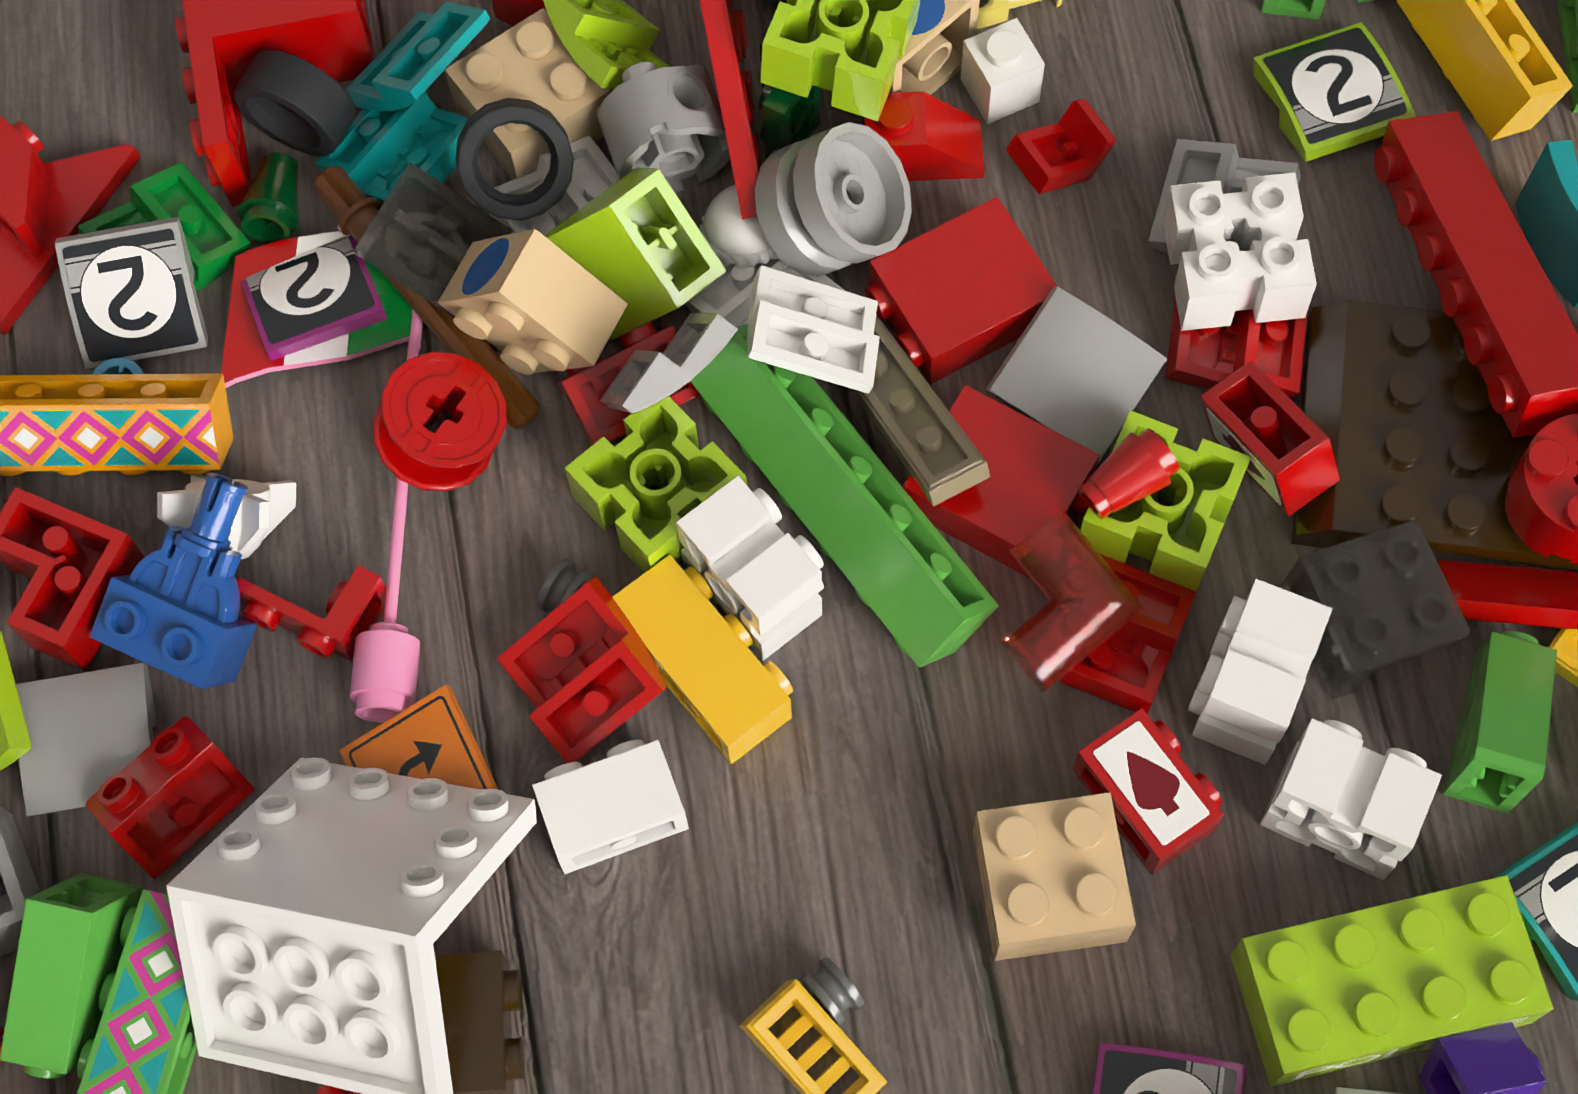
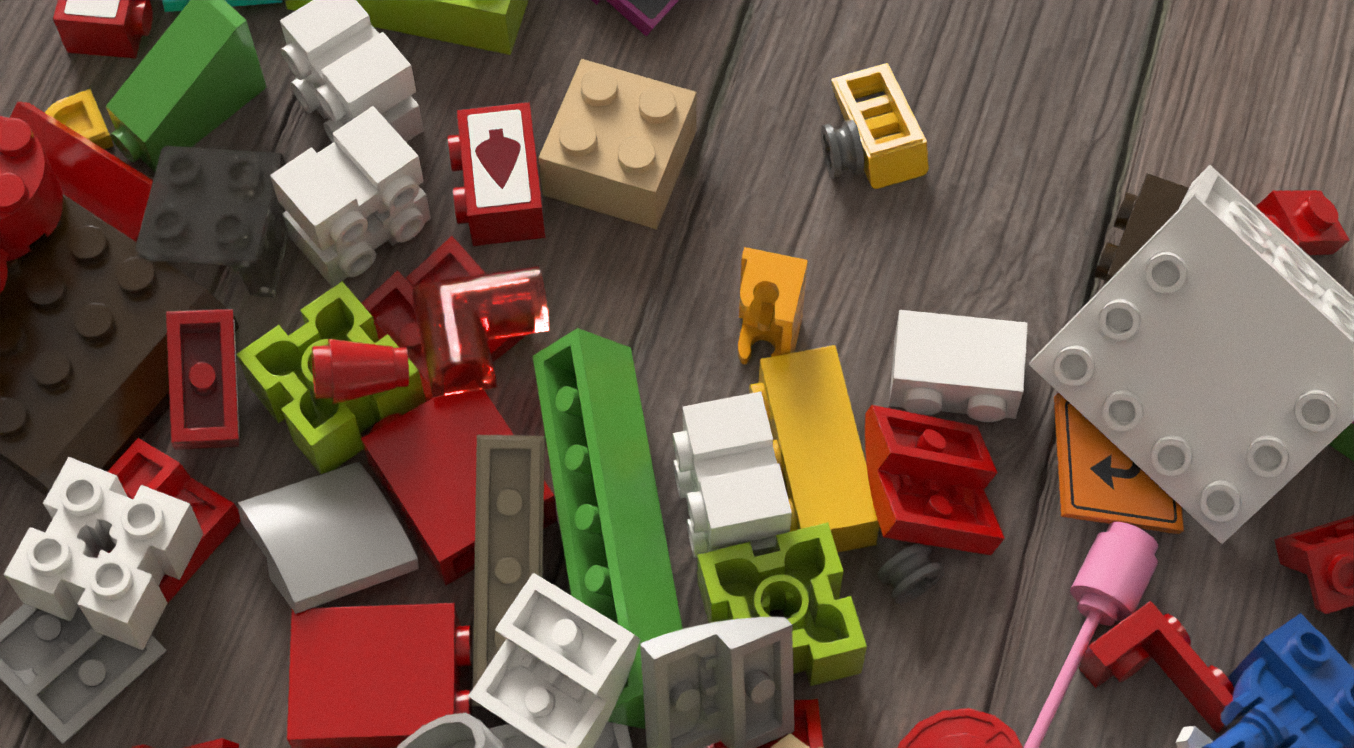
camera: 155 degrees left, 5 degrees down
none -> light orange hinge [738,247,808,364]

